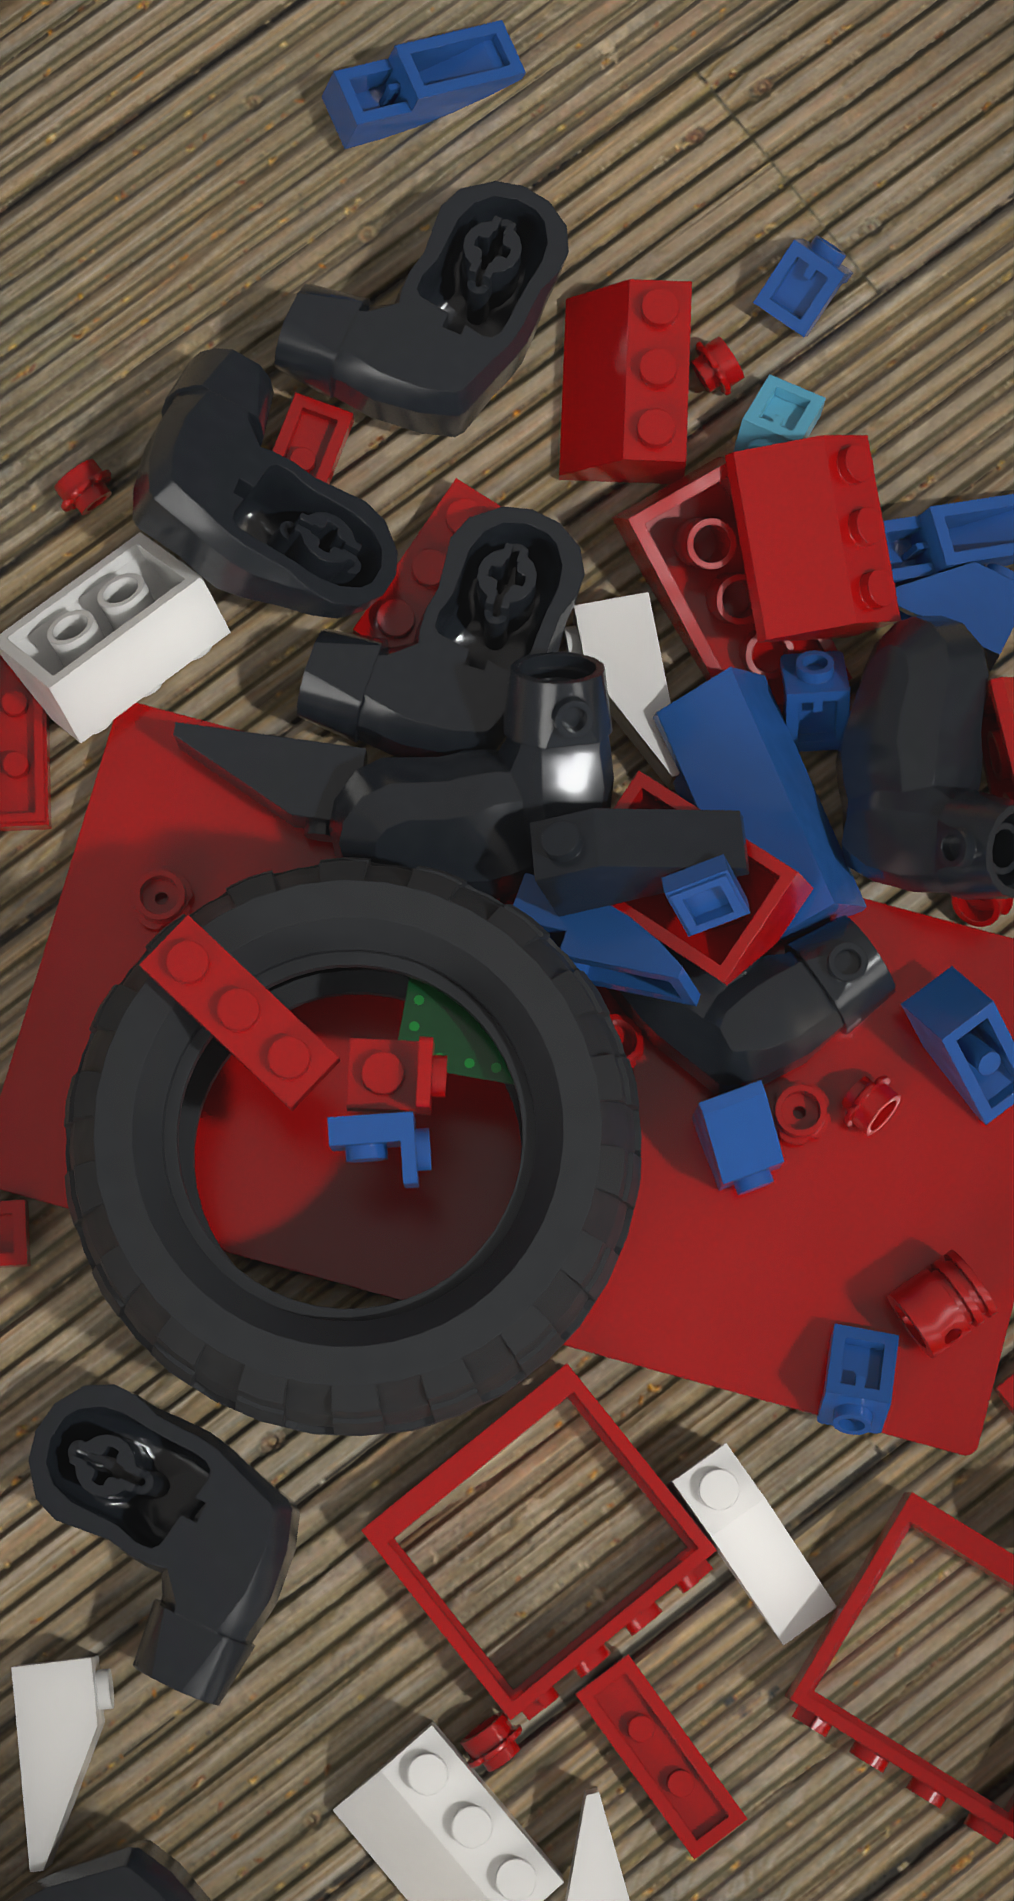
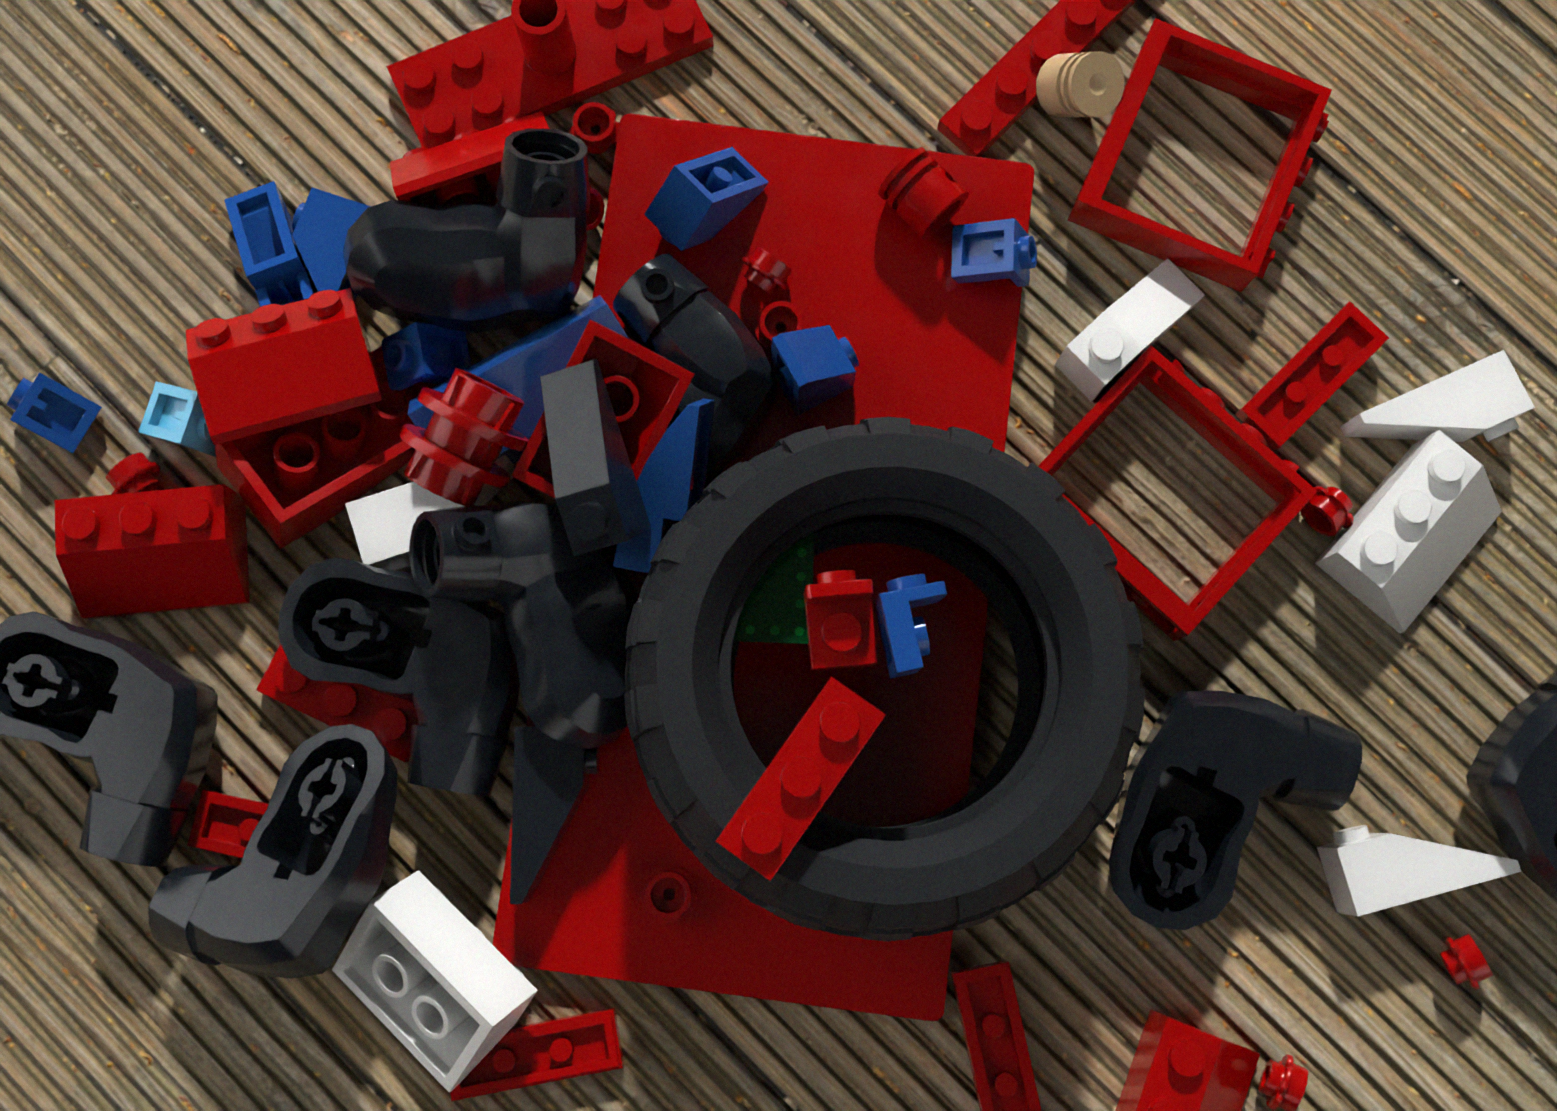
camera: 100 degrees left, 0 degrees up
red plate [54,458,112,515] -> none
blue tile [661,854,750,937] -> none
none -> red piece [399,368,529,506]

